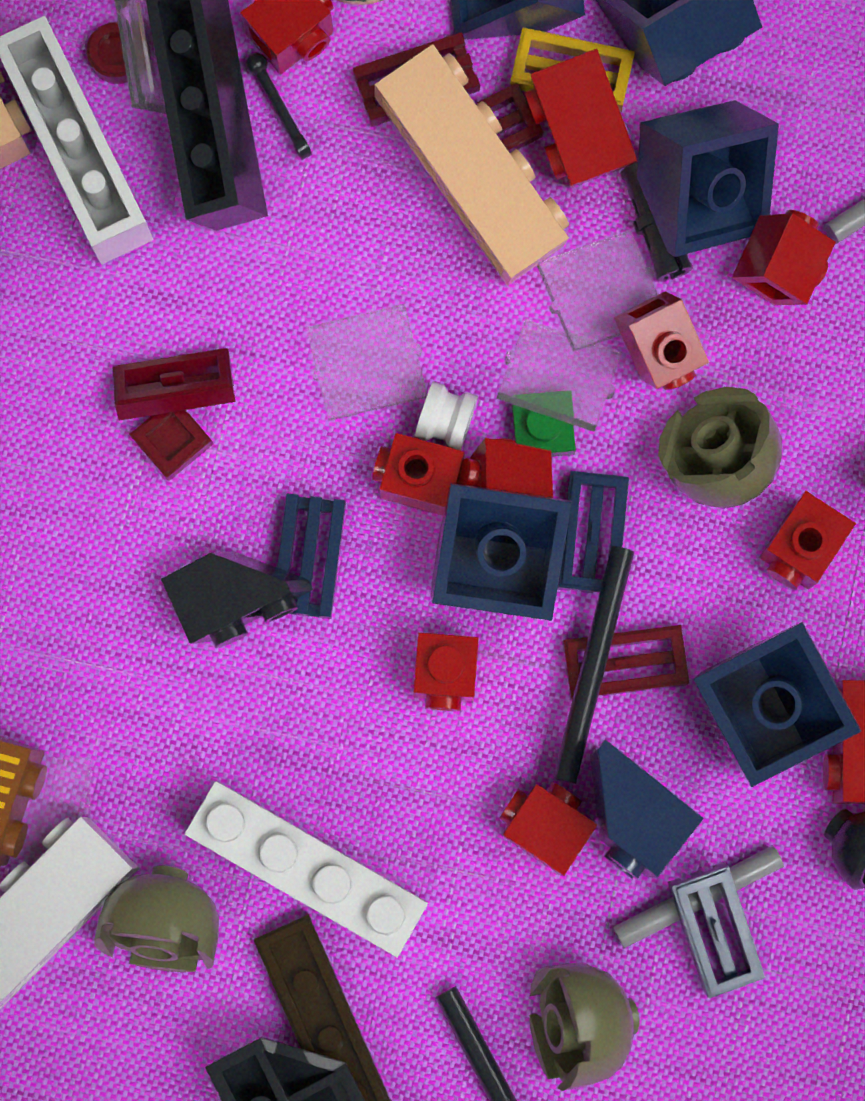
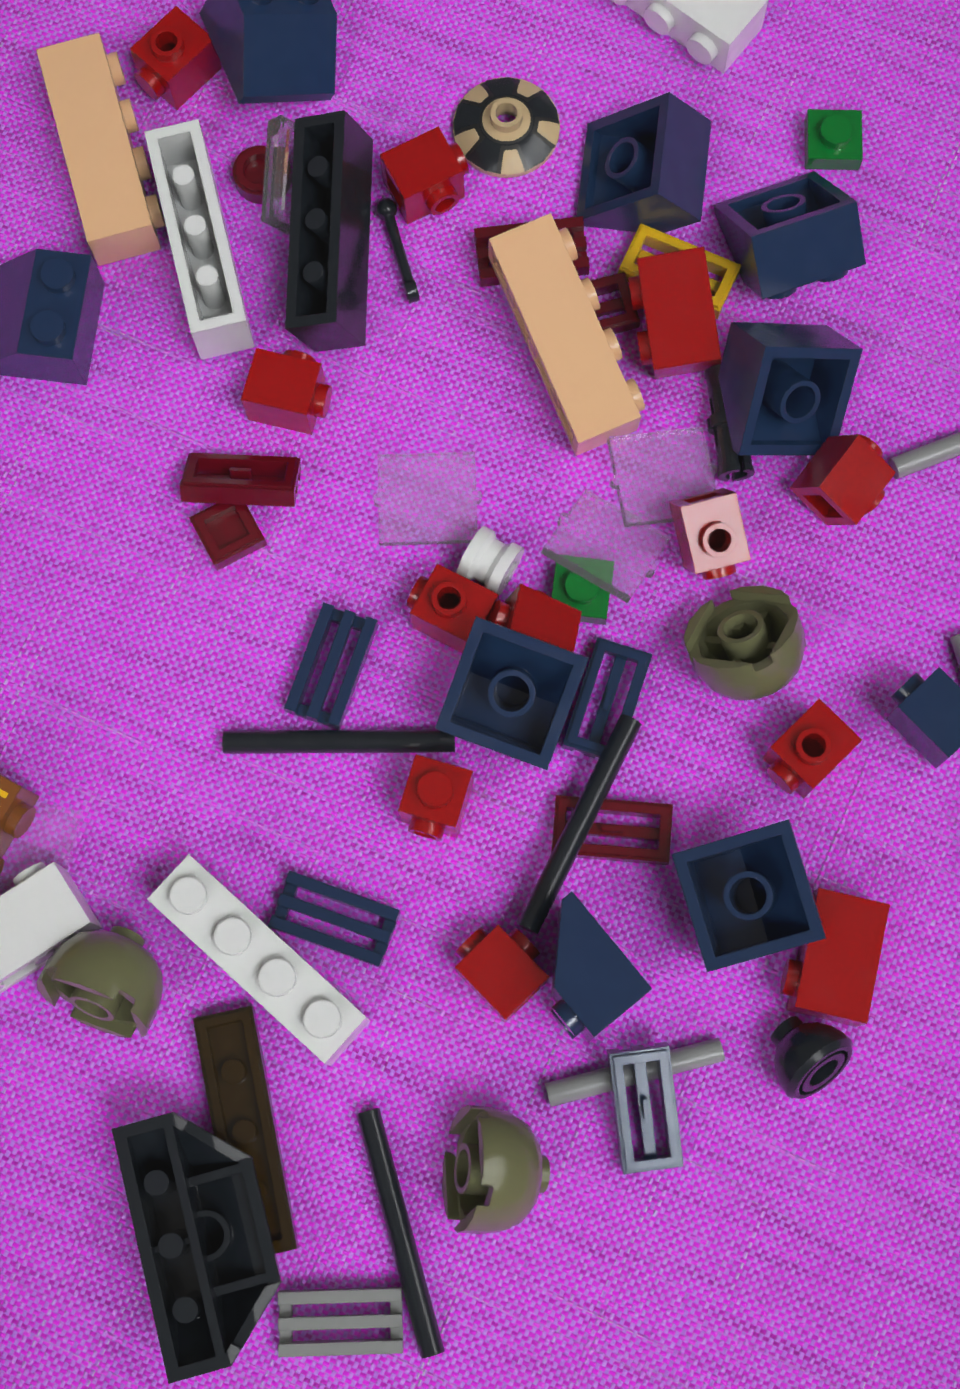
camera: 15 degrees right, 5 degrees down
black slope [161,552,313,648] -> none
none -> black bar [222,729,455,754]
none -> red brick [241,348,332,435]
none -> dark blue tile [268,871,401,968]

